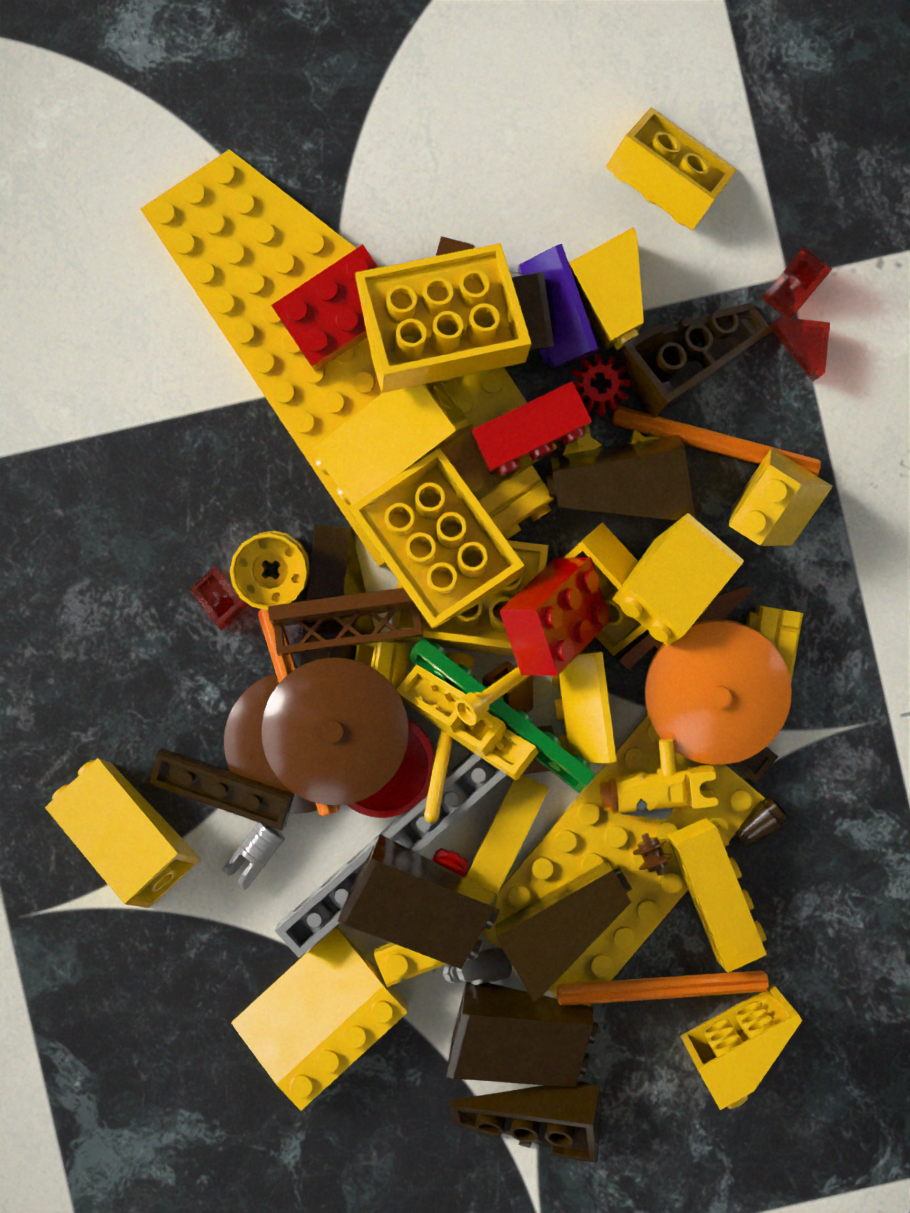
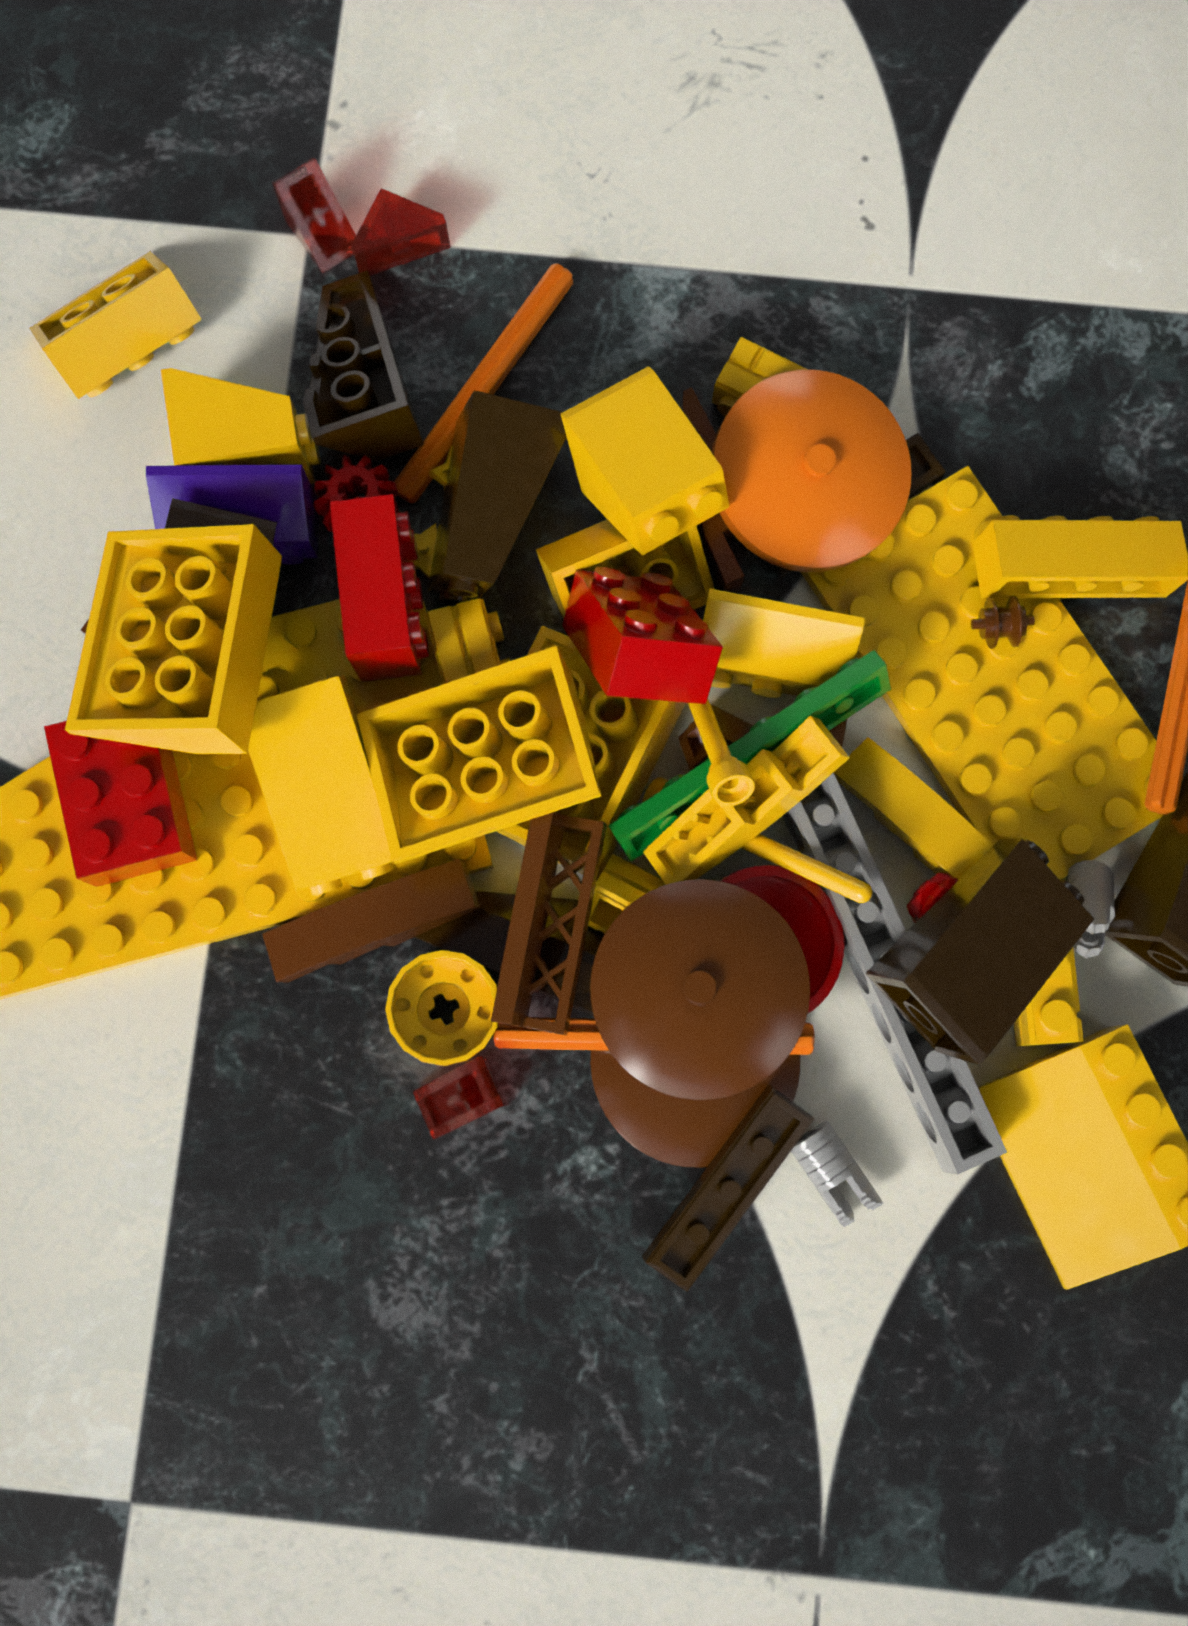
camera: 65 degrees left, 10 degrees down
yellow slope [45,758,202,908] -> none
dark brown slope [495,860,633,1002] -> none
yellow piece [600,739,718,819] -> none
yellow slope [729,447,832,546] -> none
dark brown cone [735,797,789,848] -> none
none -> reddish brown slope [262,858,480,983]

